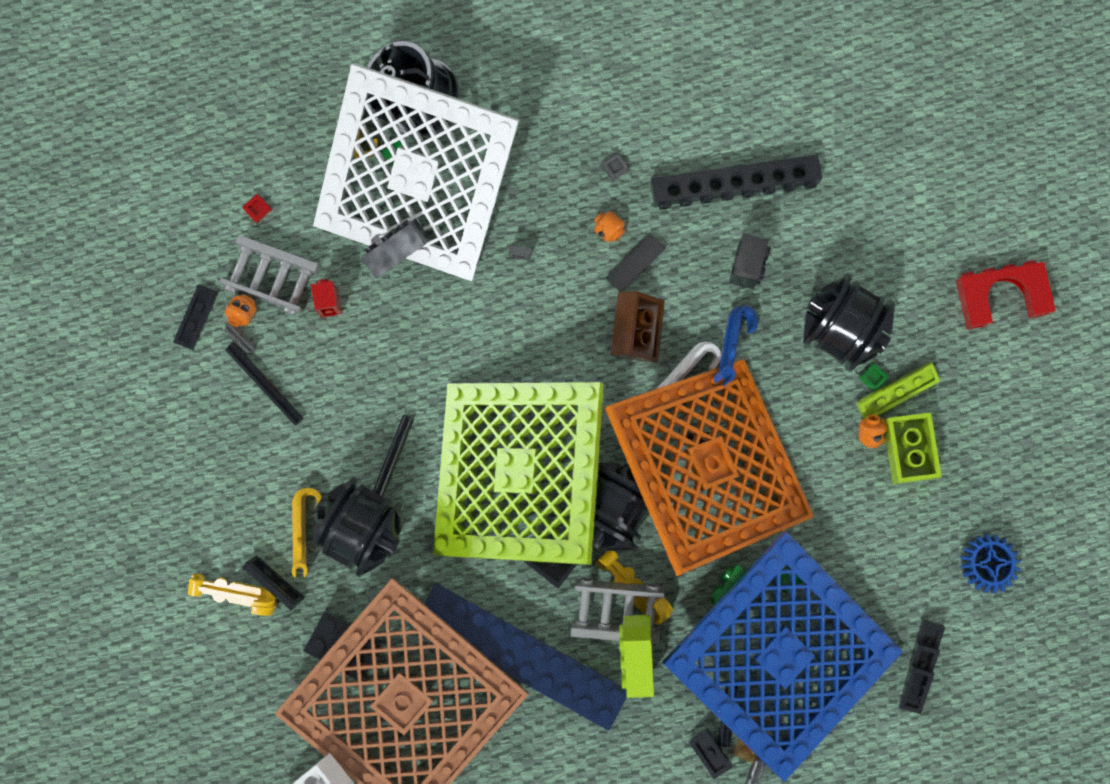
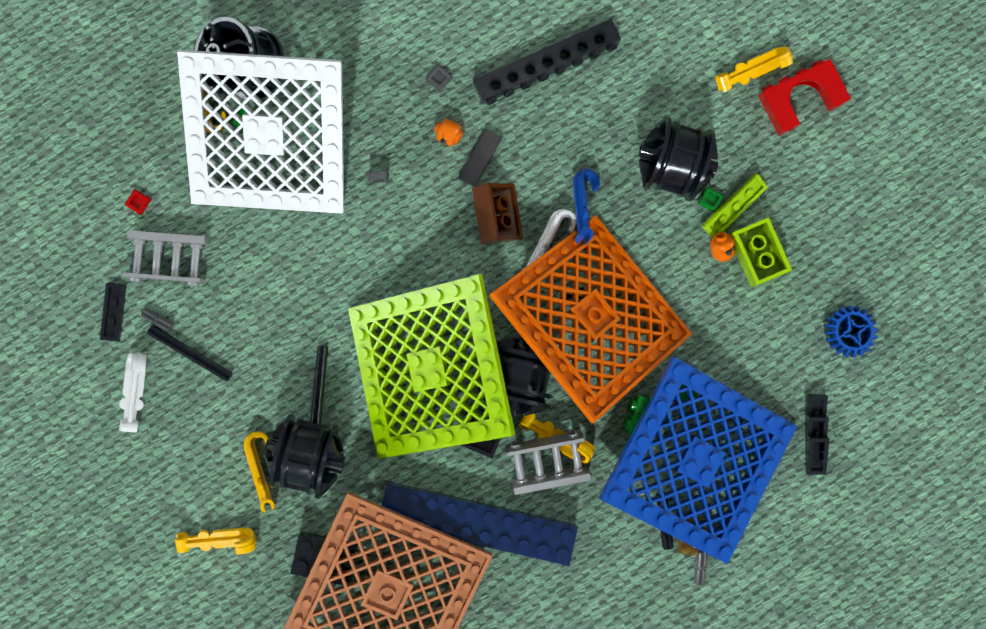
camera: 20 degrees left, 5 degrees up
orange head [224,294,257,327] -> none
black tile [242,555,304,610] -> none
red brick [311,279,342,318] -> none
brick [361,218,430,279] -> none
lime brick [619,615,654,698] -> none
black plate [689,728,733,779] -> none
black brick [729,234,771,289] -> none
none -> white piece [119,352,147,433]
none -> yellow piece [715,47,793,92]

